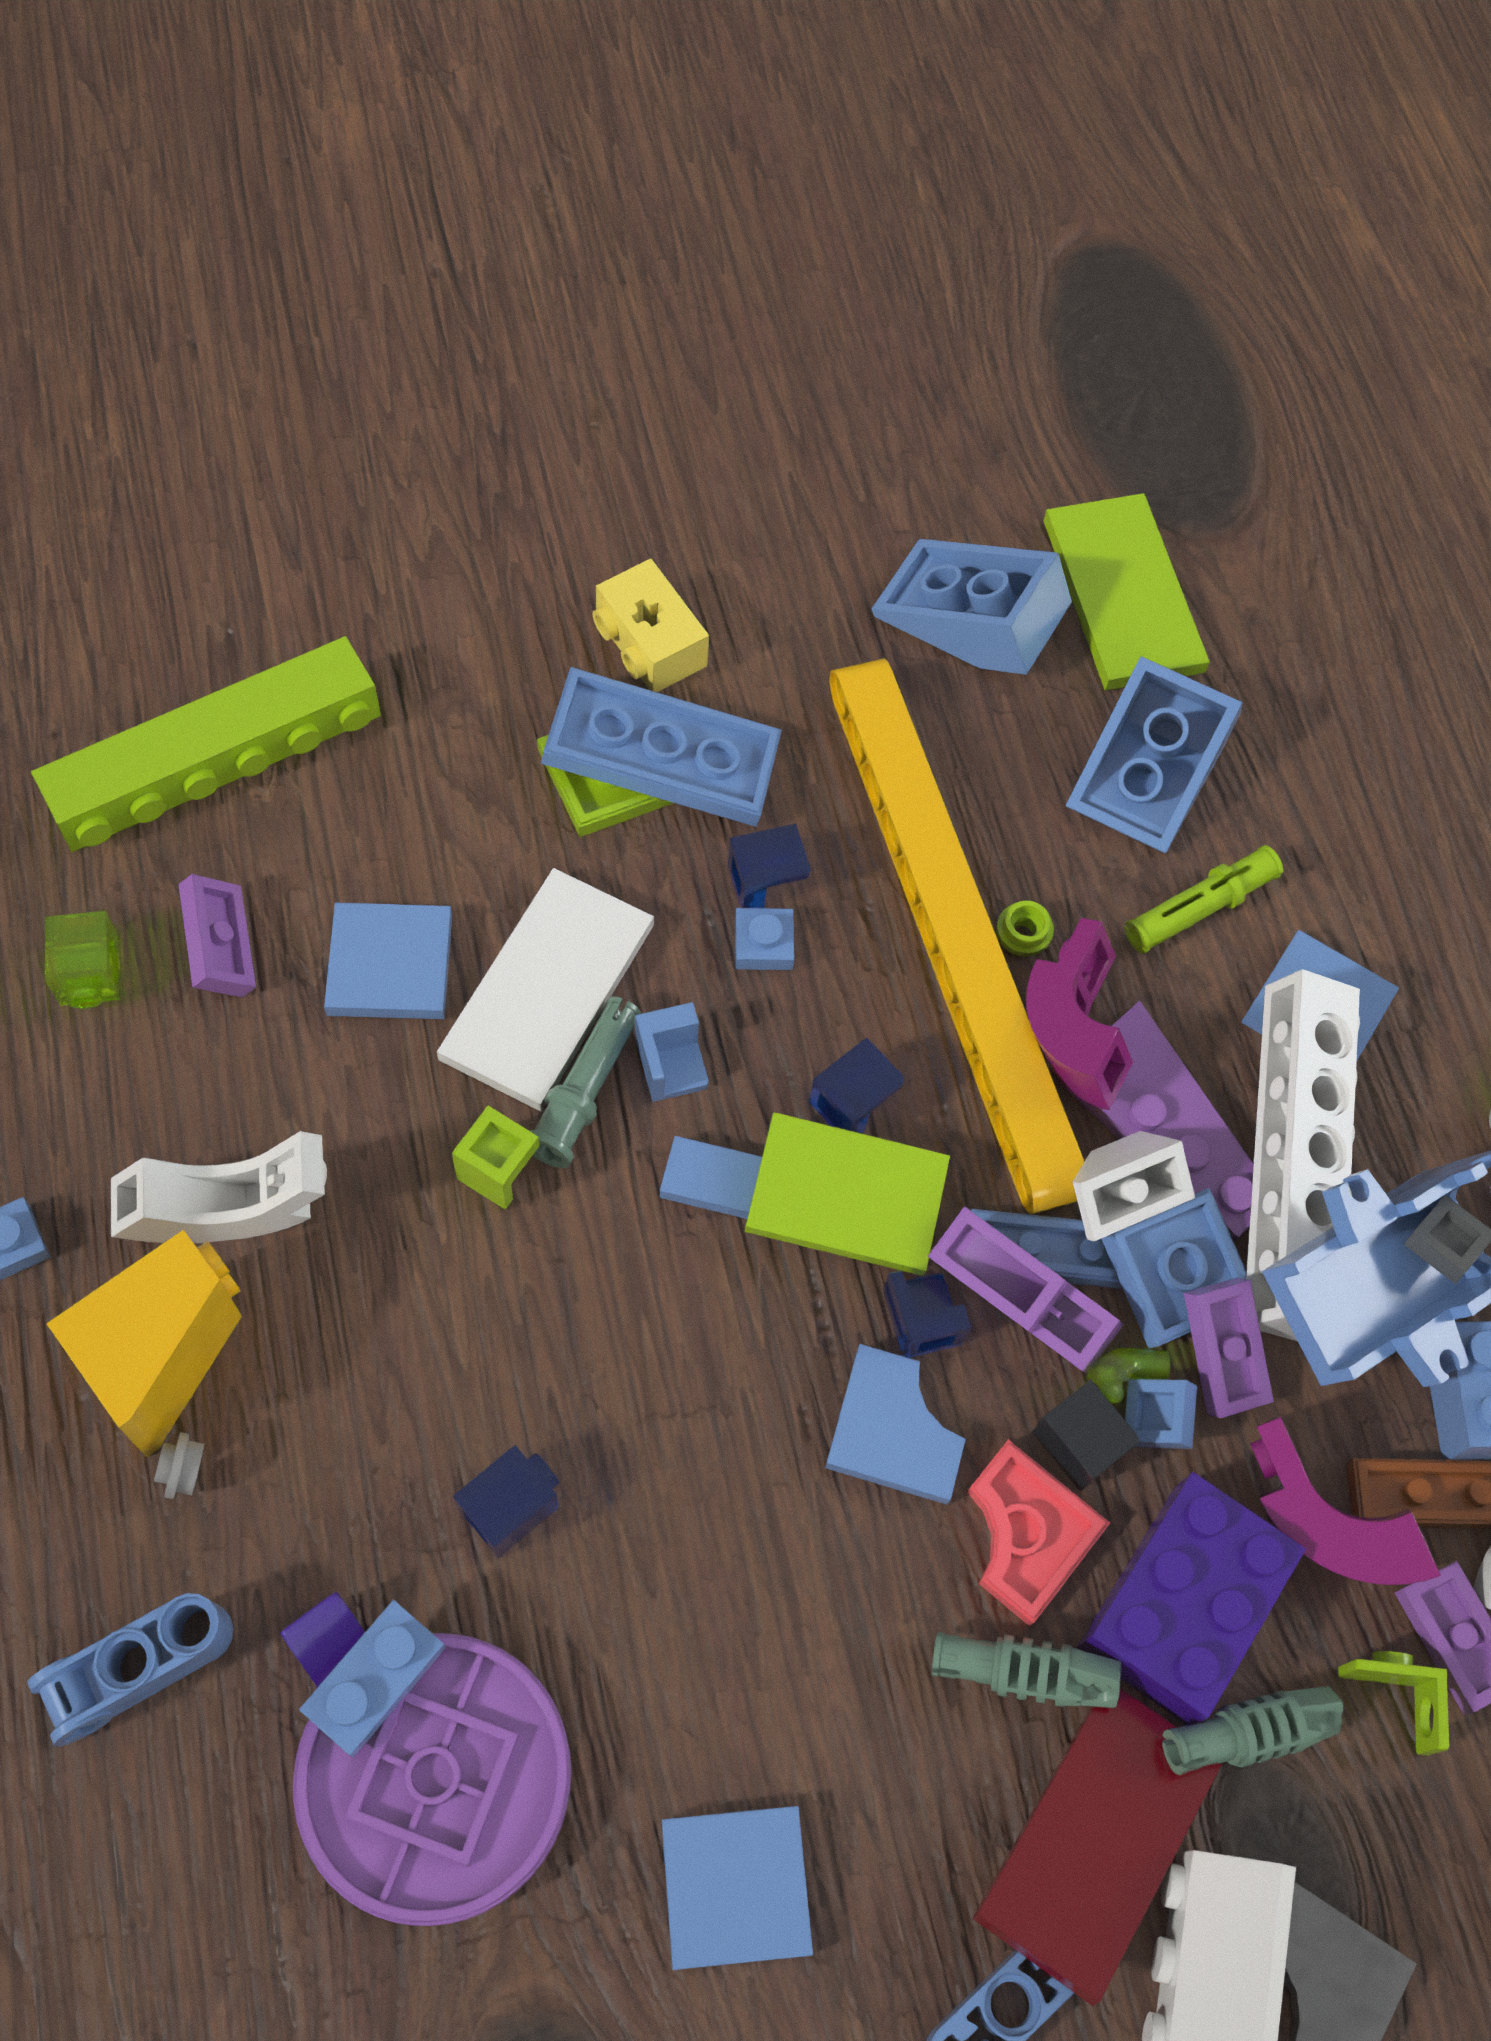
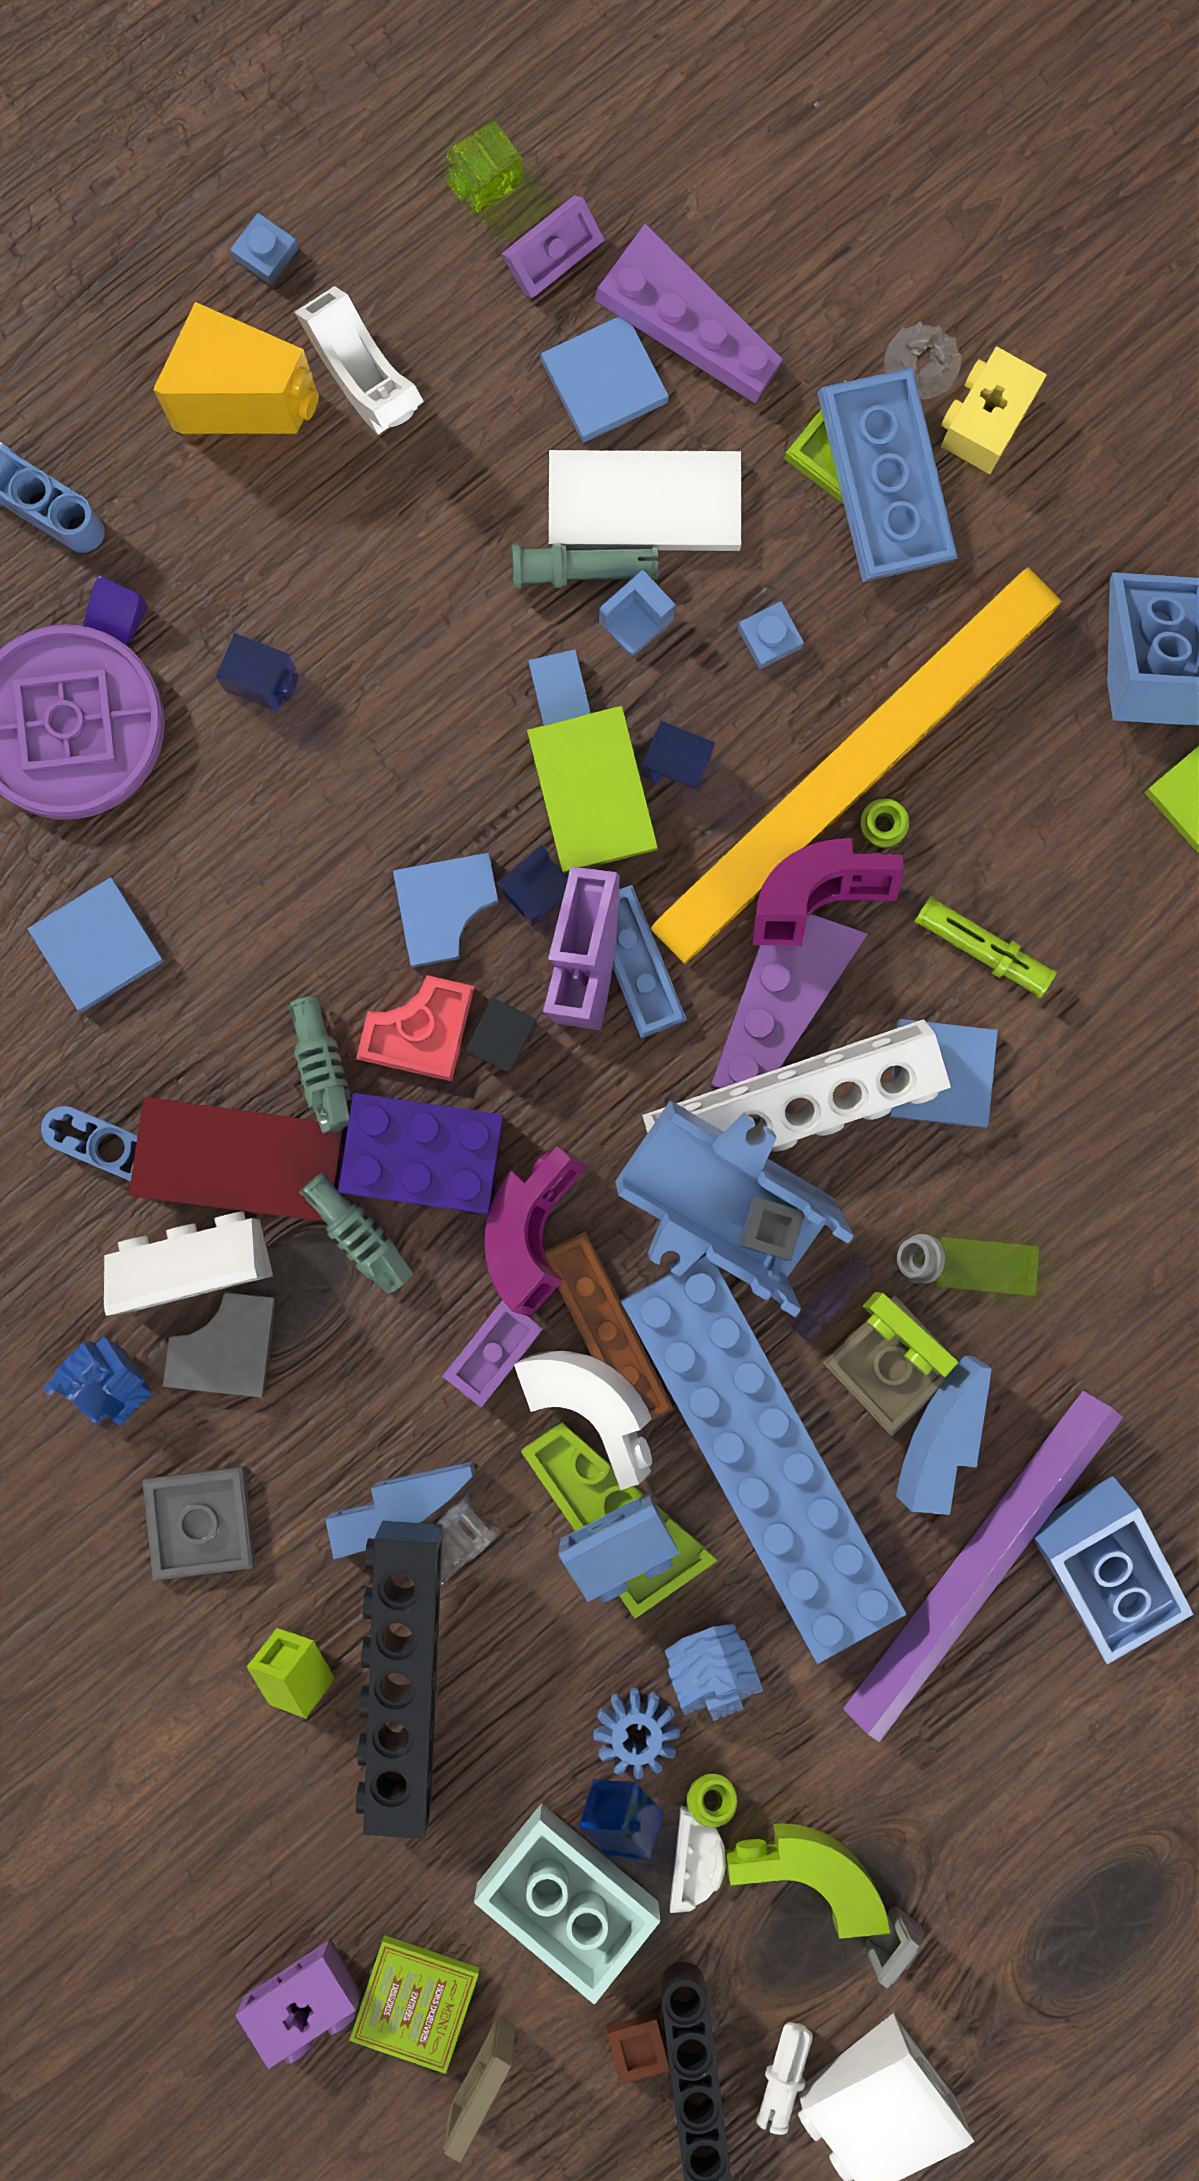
camera: 65 degrees right, 20 degrees up
lime brick [31,636,381,853] -> none
light grey plate [154,1432,204,1499] -> none
medium blue plate [299,1600,446,1758] -> none
lime panel [452,1105,540,1209] -> none
clear blue panel [728,823,811,908] -> none
medium blue slope [1065,656,1242,854] -> none
white slope [1073,1131,1195,1242] -> none
clear neon green arm [1087,1348,1170,1403] -> none
medium blue tile [1101,1188,1247,1349] -> none
medium blue plate [1125,1379,1197,1449] -> none
medium lavender plate [1184,1278,1274,1418] -> none
lime bracket [1338,1651,1449,1756] -> none
none -> medium lavender wing [594,224,783,403]
none -> clear gear [884,321,962,399]

